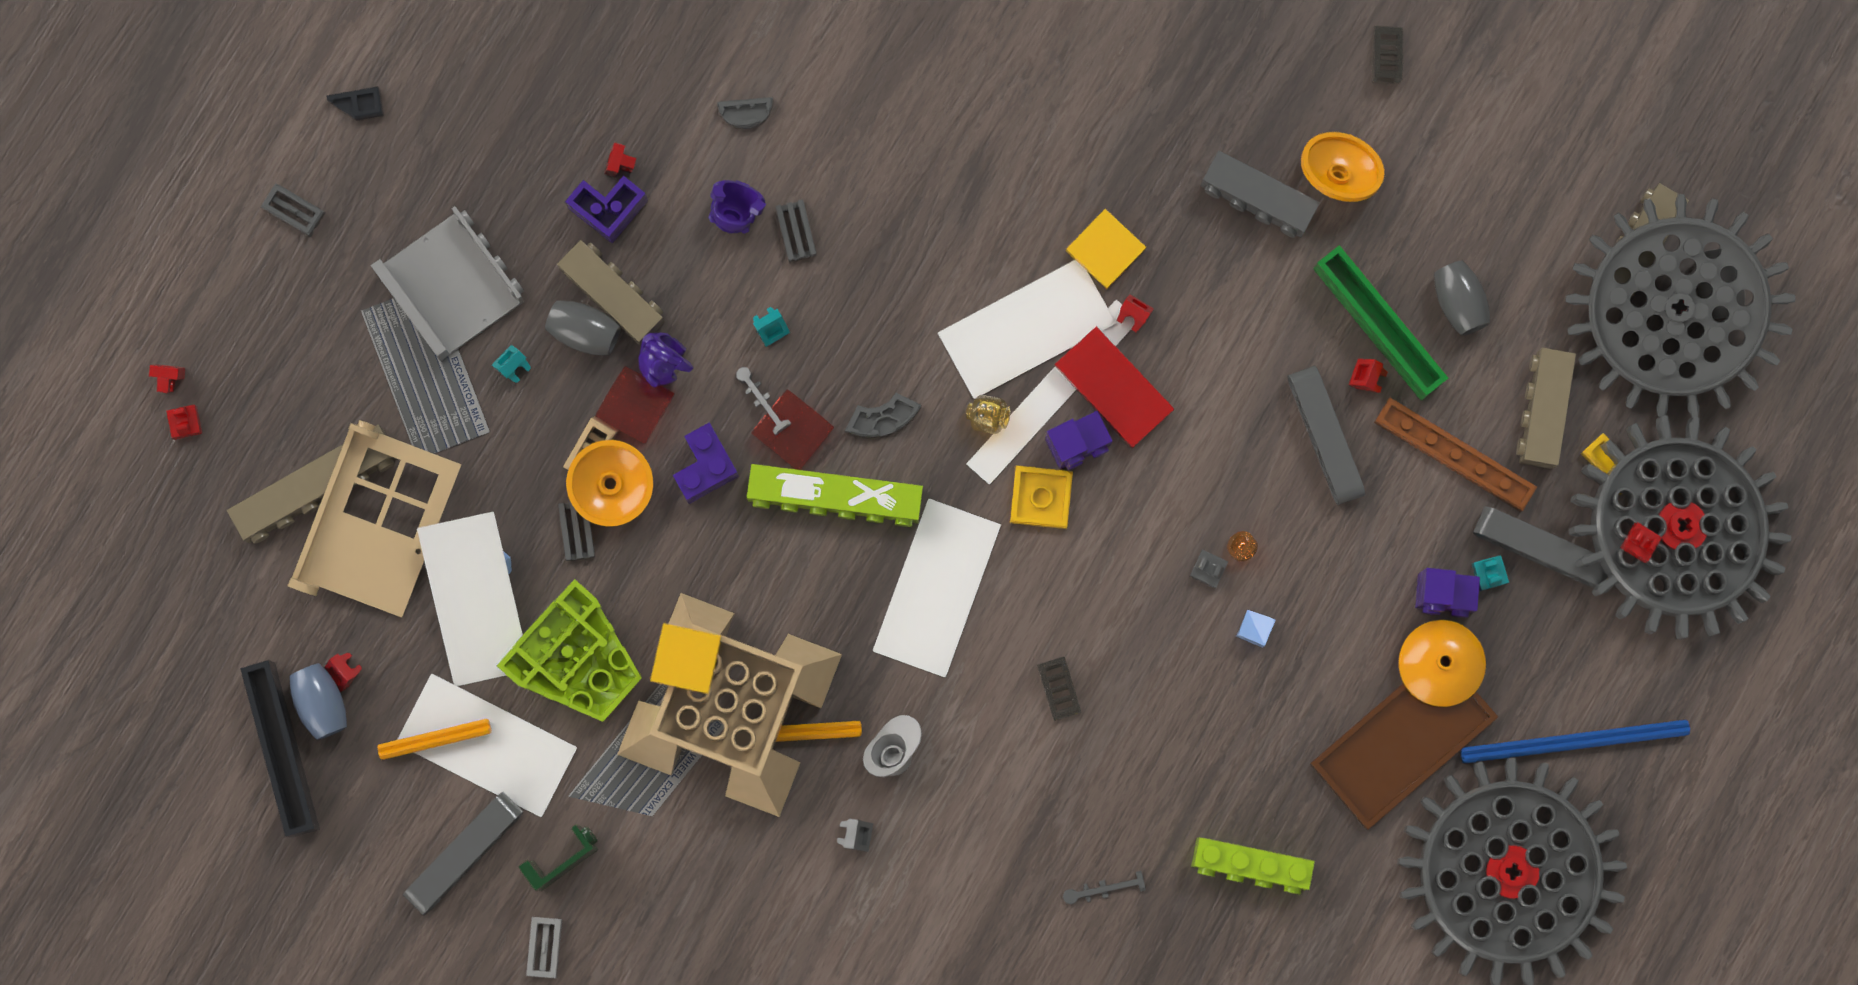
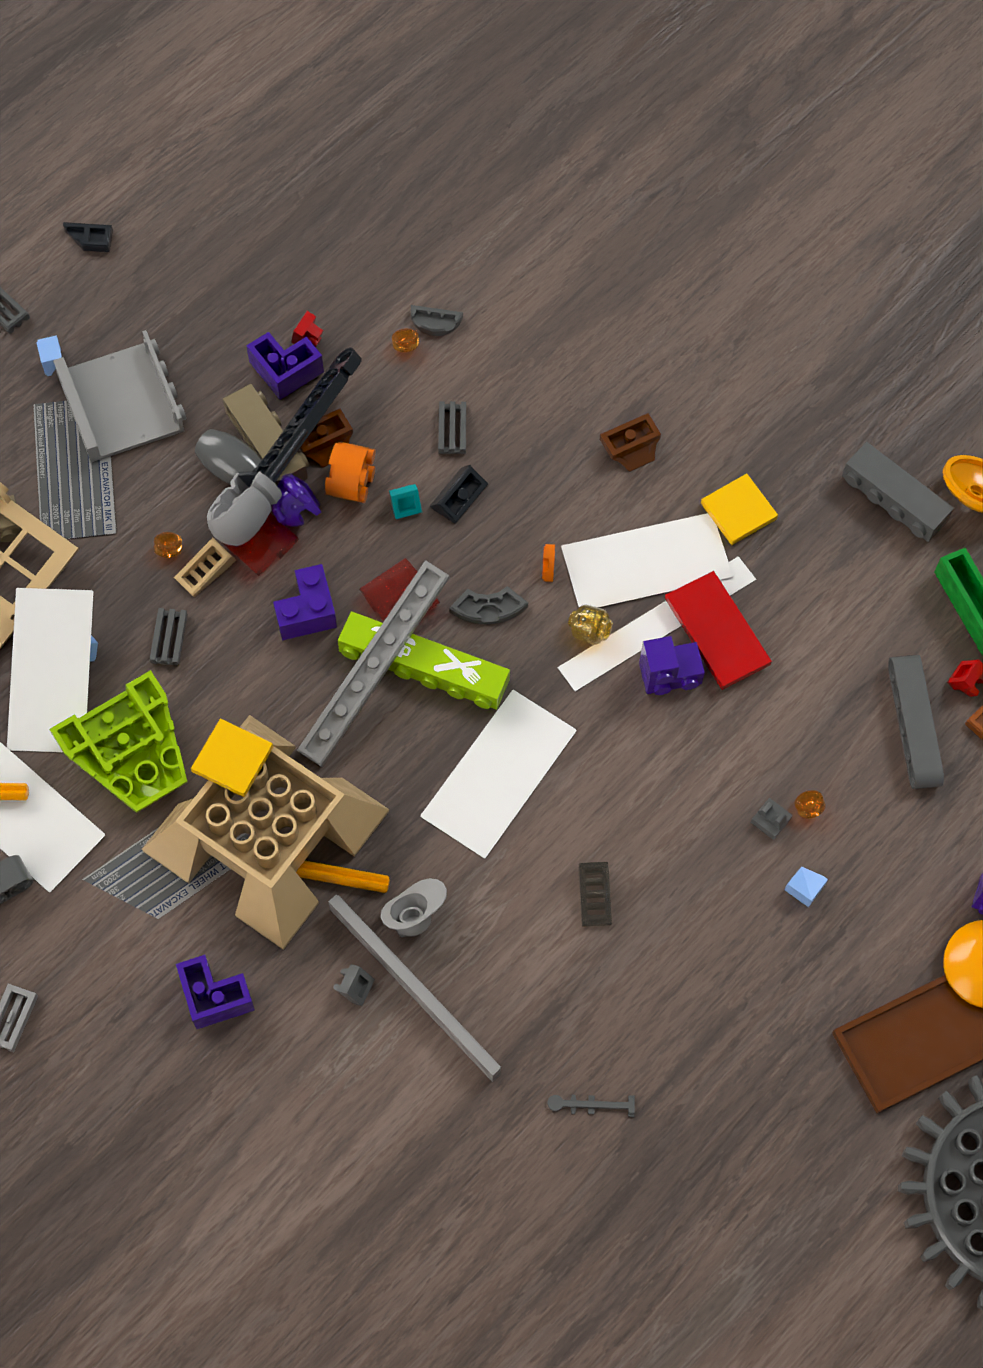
camera: 15 degrees right, 15 degrees down
teal tile [492,345,531,383] -> none
dark green panel [518,825,598,891] -> none
light orange dish [566,440,653,526] -> none
dark purple helmet [708,180,766,234] -> none
piece [736,367,791,436] -> none
yellow tile [1010,465,1073,529] -> none
red tile [1117,294,1154,332] -> none
lime brick [1191,837,1315,895] -> none
none -> light blue slope [36,335,62,376]
none -> clear orange tile [154,532,182,558]
none -> dark purple brick [176,955,255,1029]
none -> piece [207,347,362,546]
none -> light grey tile [297,560,450,767]
none -> reddish brown slope [300,408,353,467]
none -> orange brick [325,442,376,503]
none -> light grey tile [328,895,501,1082]
none -> clear orange tile [392,328,419,352]
none -> black slope [430,465,488,524]
none -> orange tile [542,544,555,582]
none -> reddish brown slope [599,413,661,472]

